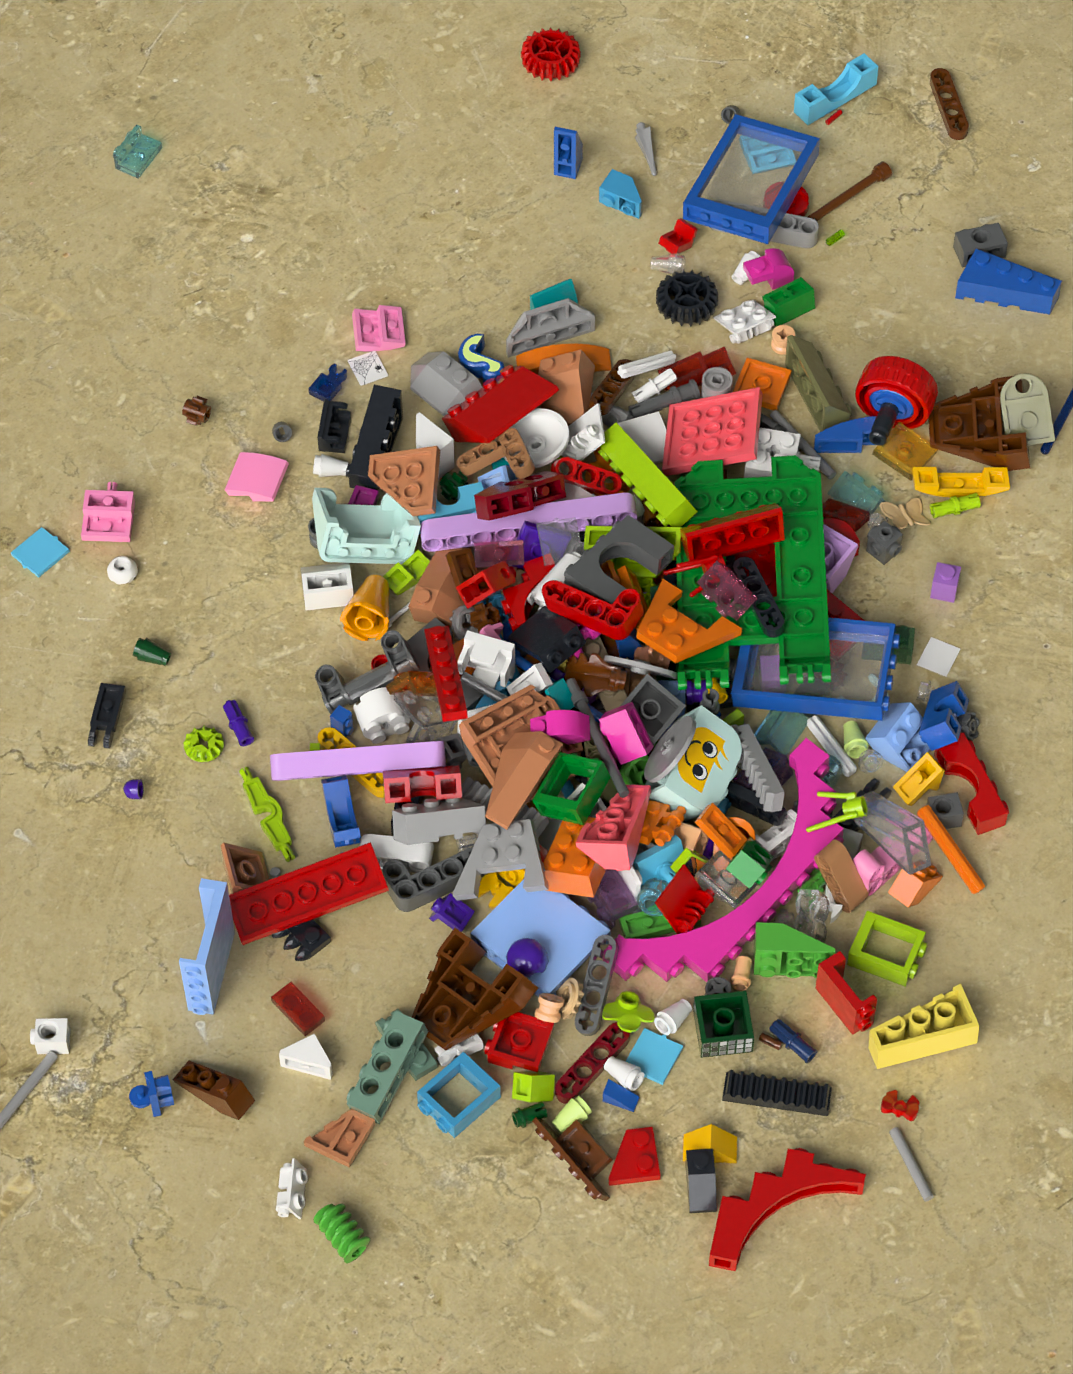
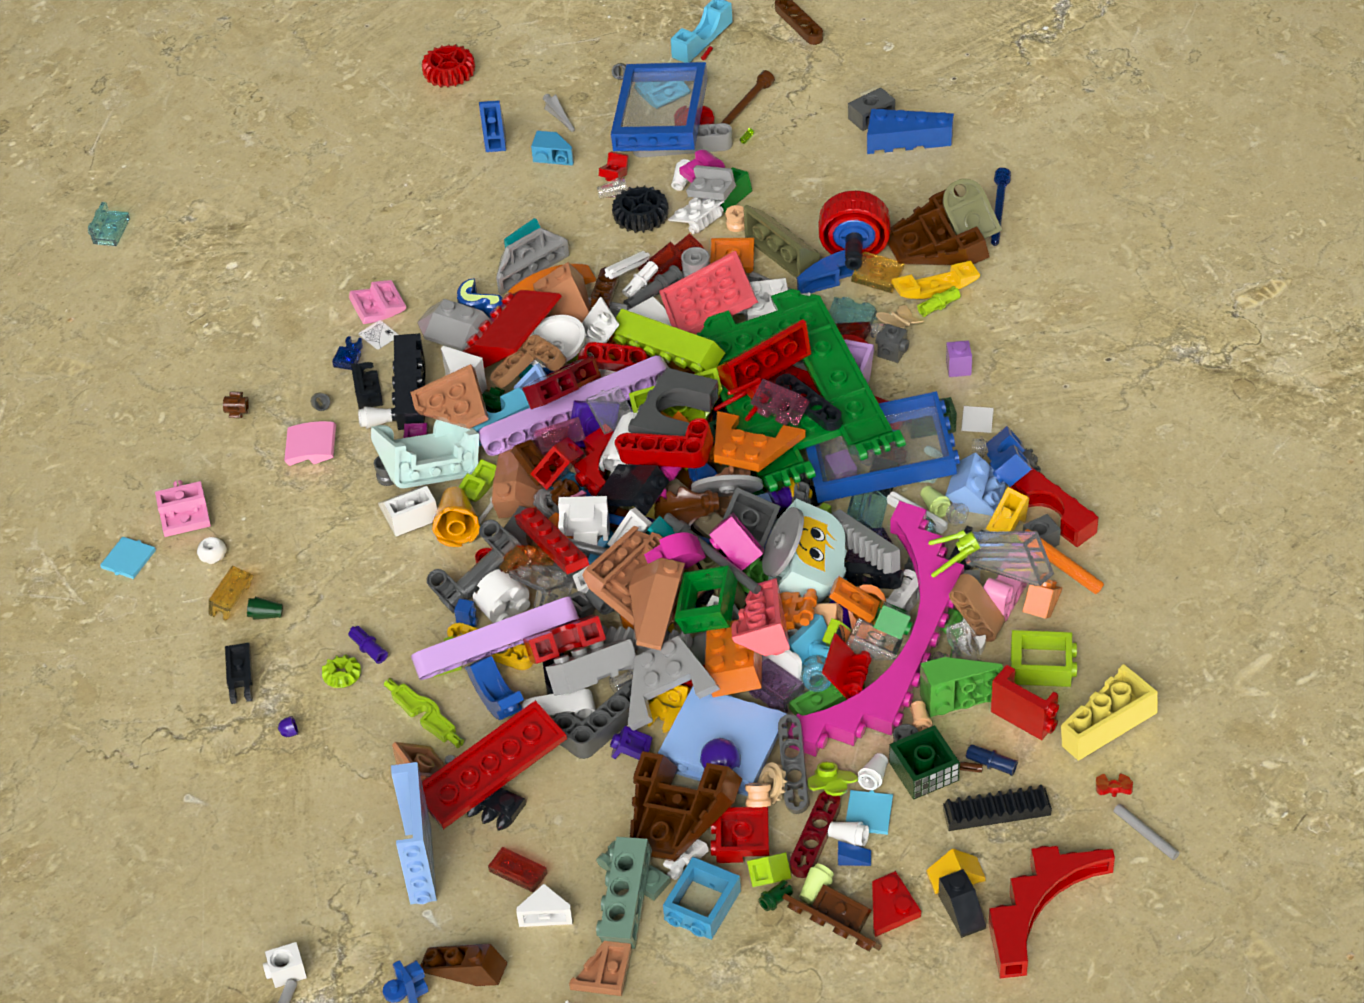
camera: 15 degrees left, 10 degrees down
none -> clear yellow hinge [209,565,254,621]
none -> light grey bracket [686,165,736,201]

